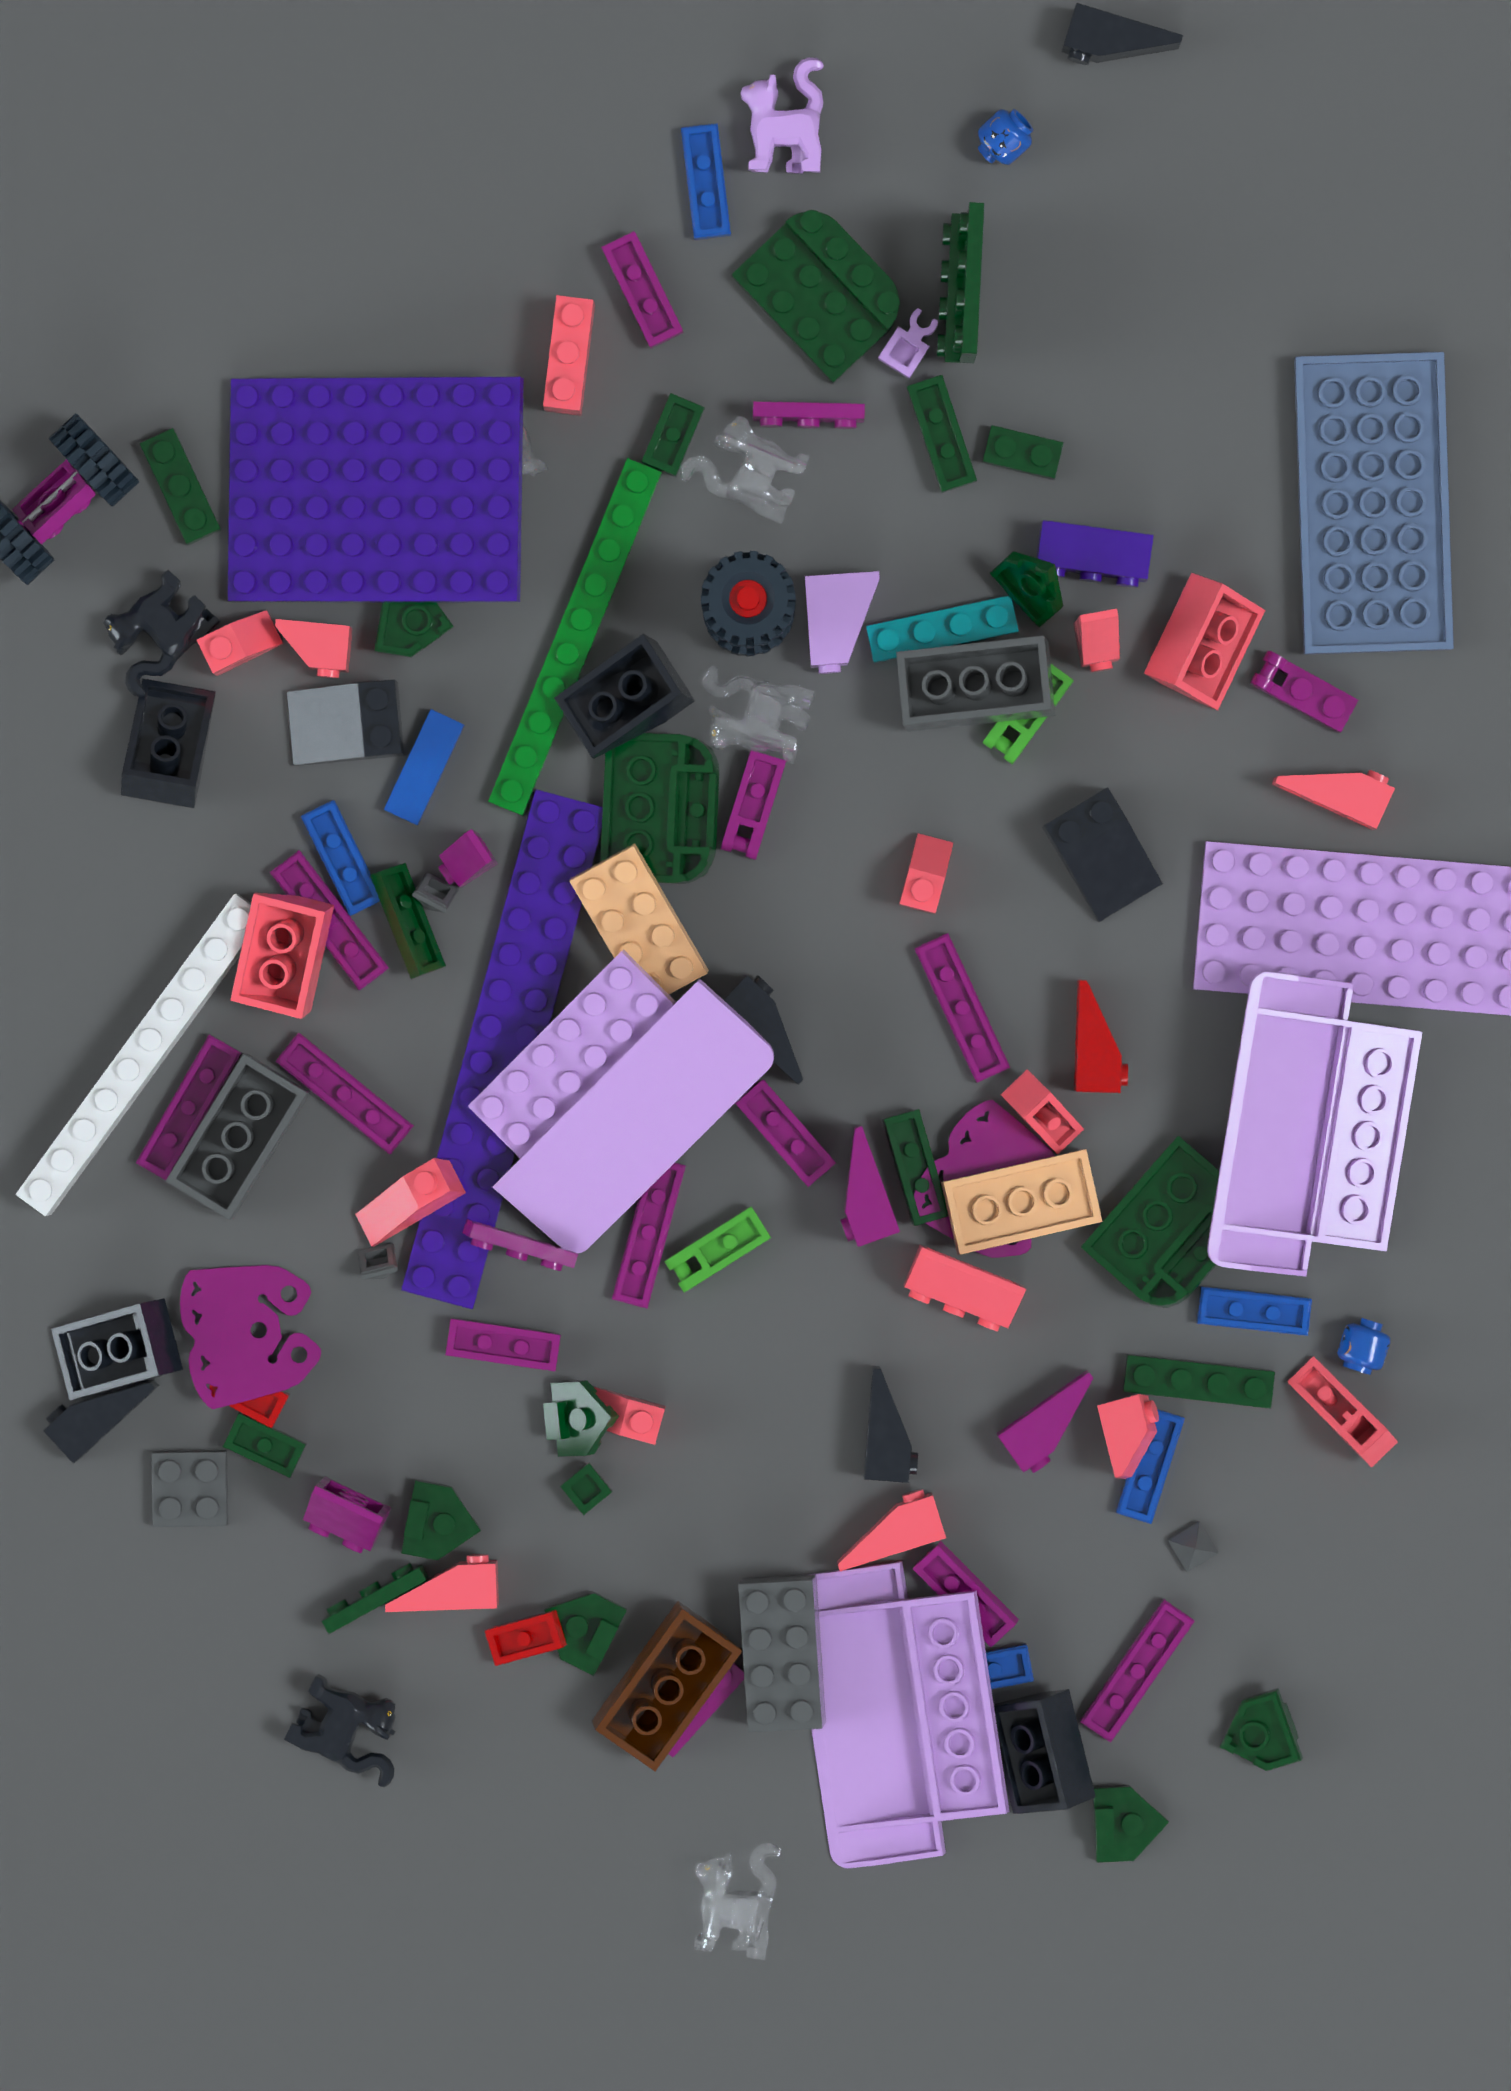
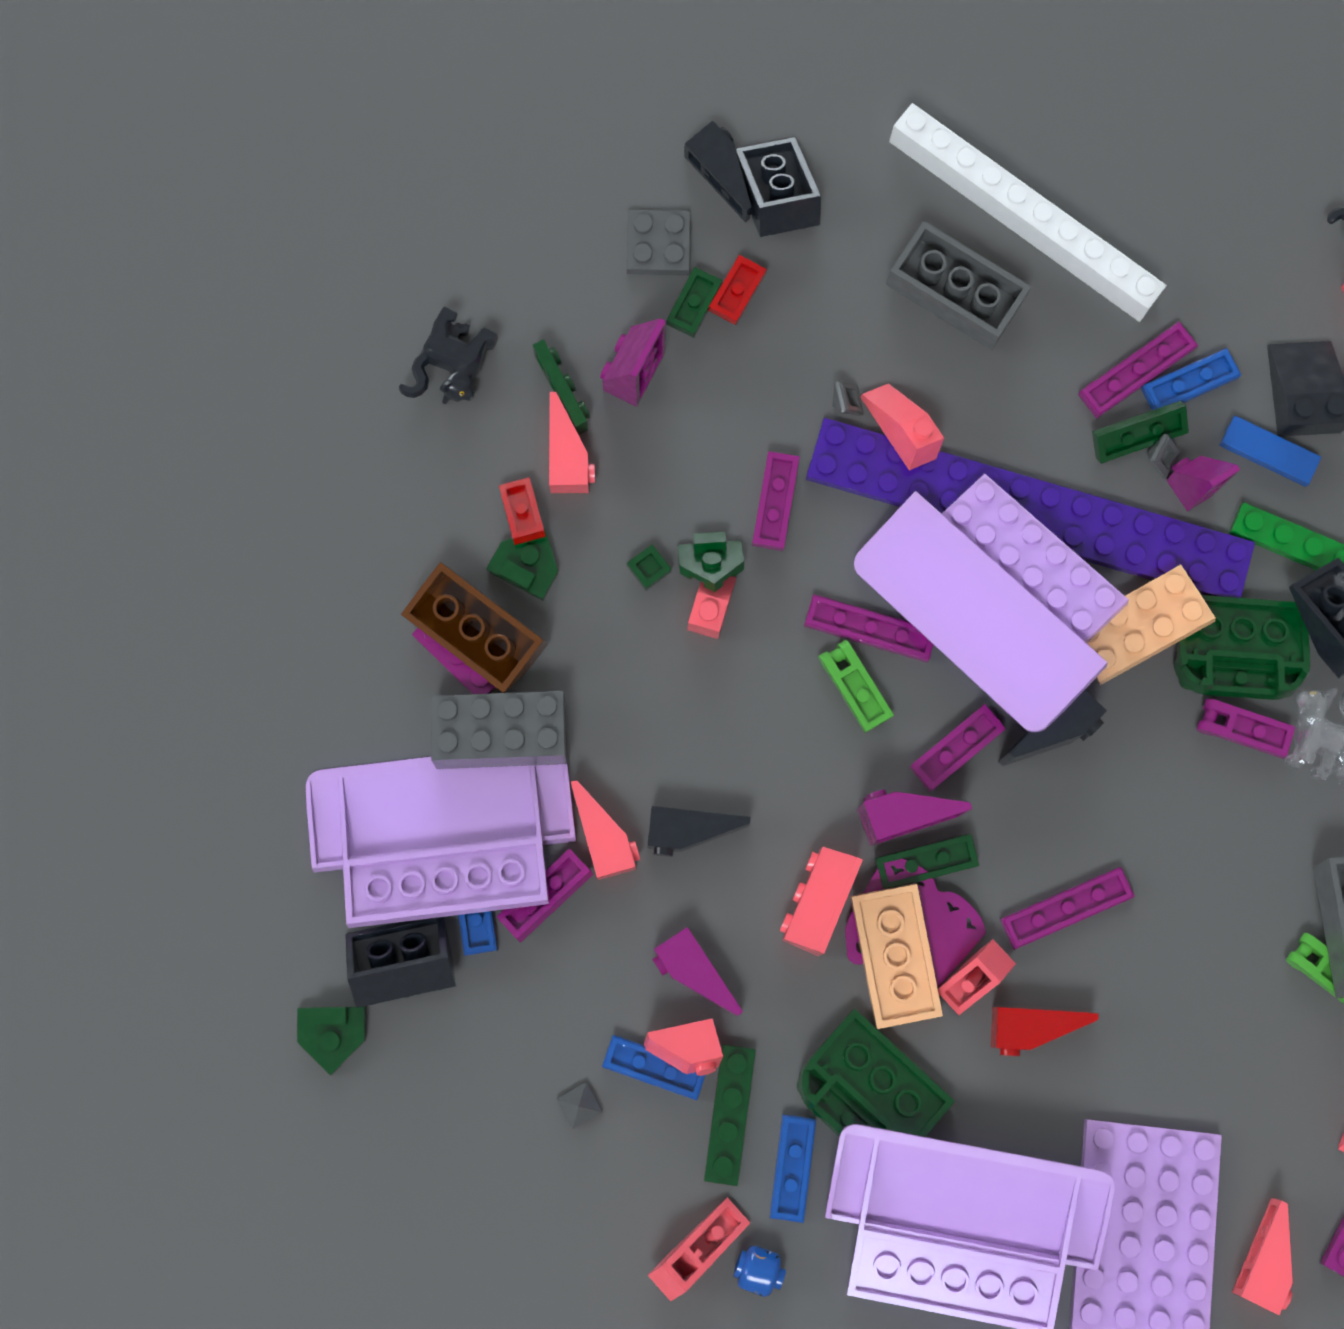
camera: 85 degrees right, 10 degrees down
black slope [121,678,216,808] -> none
magenta tile [136,1034,242,1180] -> none
magenta piece [180,1265,321,1410] -> none
coral slope [230,893,334,1019] -> none
magenta tile [276,1032,414,1155] -> none
dark green plate [401,1480,481,1560] -> none
magenta plate [462,1219,578,1271] -> none
clear animal [694,1843,781,1960] -> none
coral slope [899,833,953,914] -> none
black slope [1042,787,1163,922] -> none
magenta tile [1080,1599,1195,1743] -> none
dark green plate [1220,1688,1303,1771] -> none

